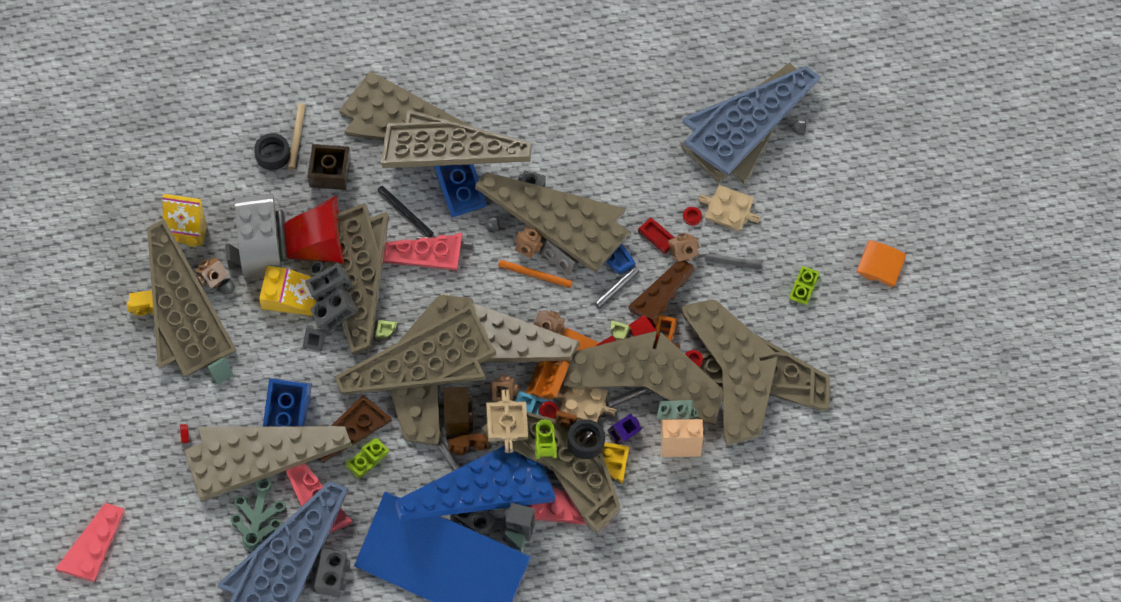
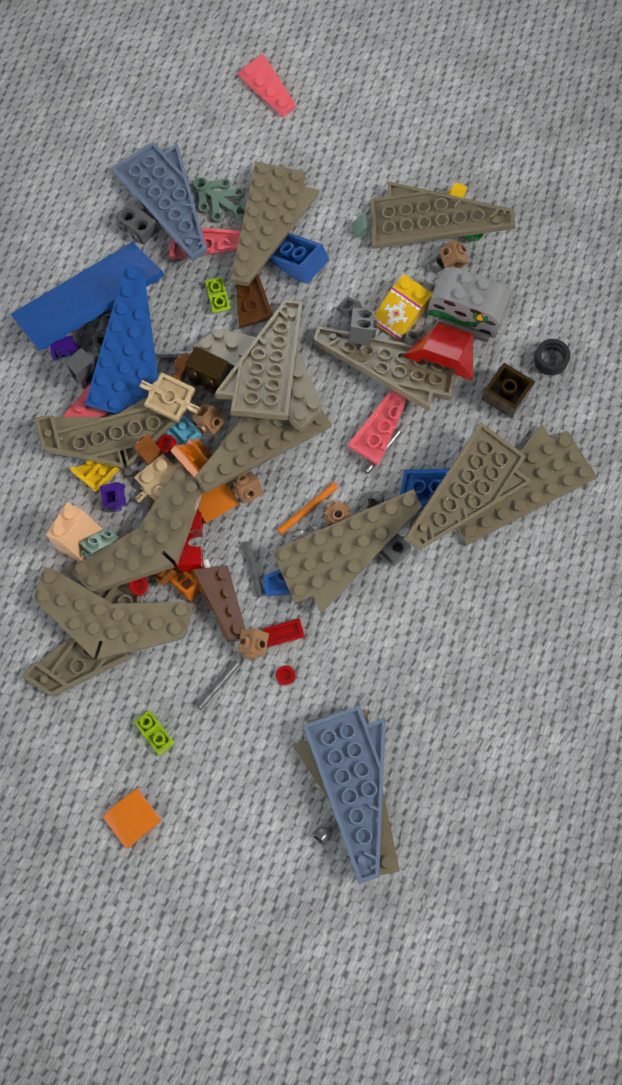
camera: 120 degrees right, 10 degrees up
yellow slope [162,194,208,247] -> none
red tile [180,424,189,444] -> none
tan bar [288,103,305,170] -> none
dark grey brick [305,263,353,302] -> none
yellowish green tile [375,320,397,340] -> none
black bar [378,185,434,237] -> none
lime piece [535,419,557,459] -> none
black tyre [567,419,605,459] -> none
yellowish green tile [611,321,629,341] -> none
tan plate [698,185,761,232] -> none

